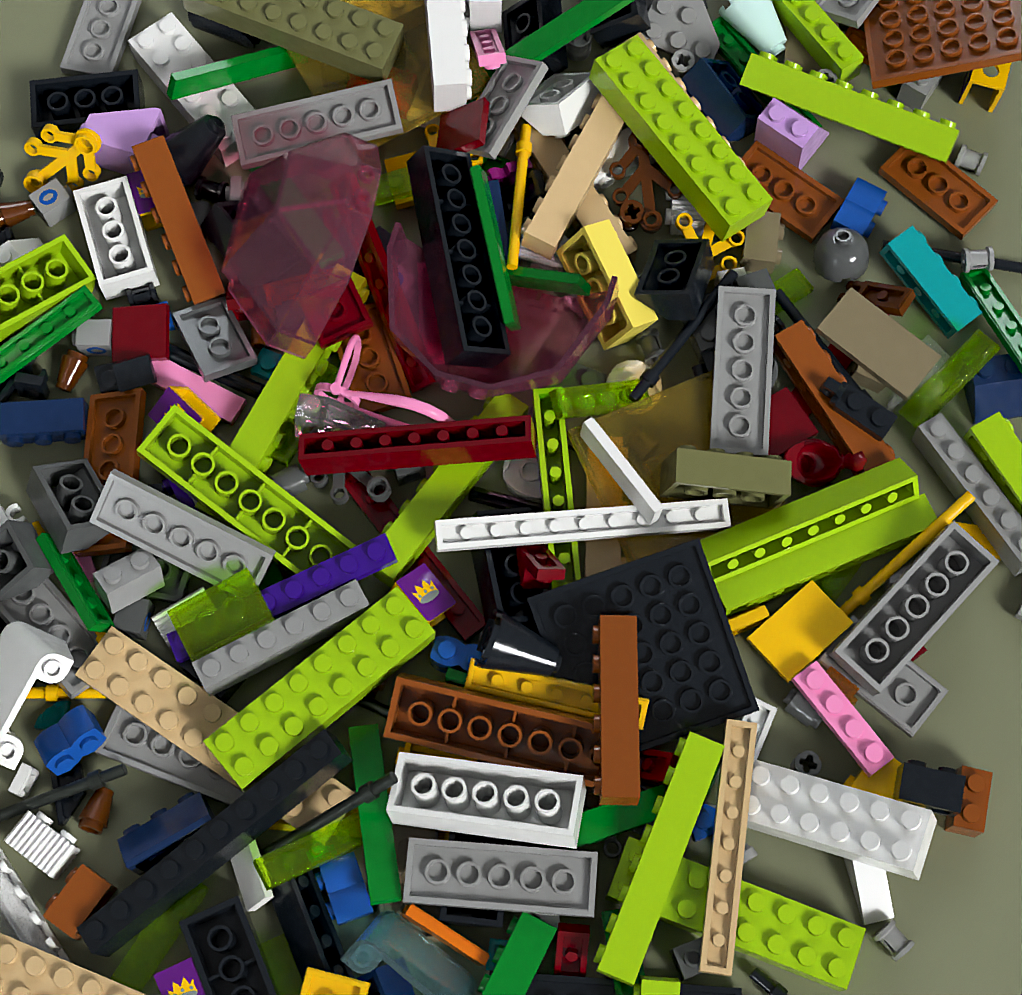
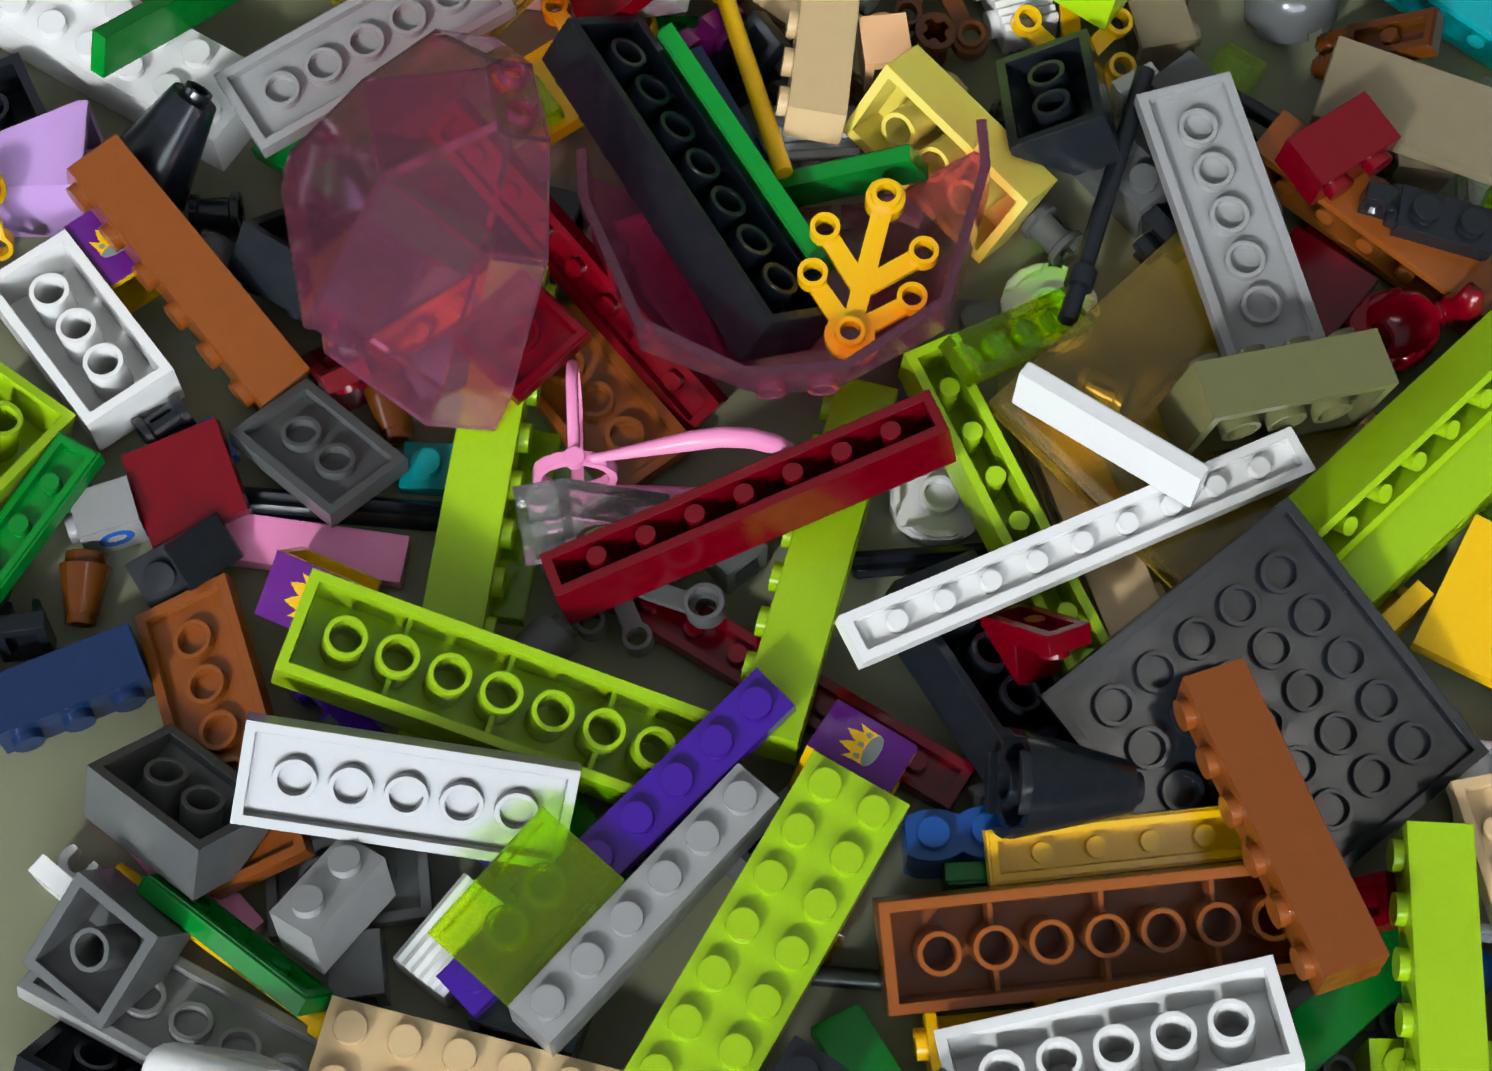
camera: 20 degrees left, 5 degrees down
light grey plate [225,176,245,202] -> none
none -> yellow plant [797,178,939,361]
none -> light nougat brick [856,12,912,92]
none -> dark red brick [1275,91,1401,206]

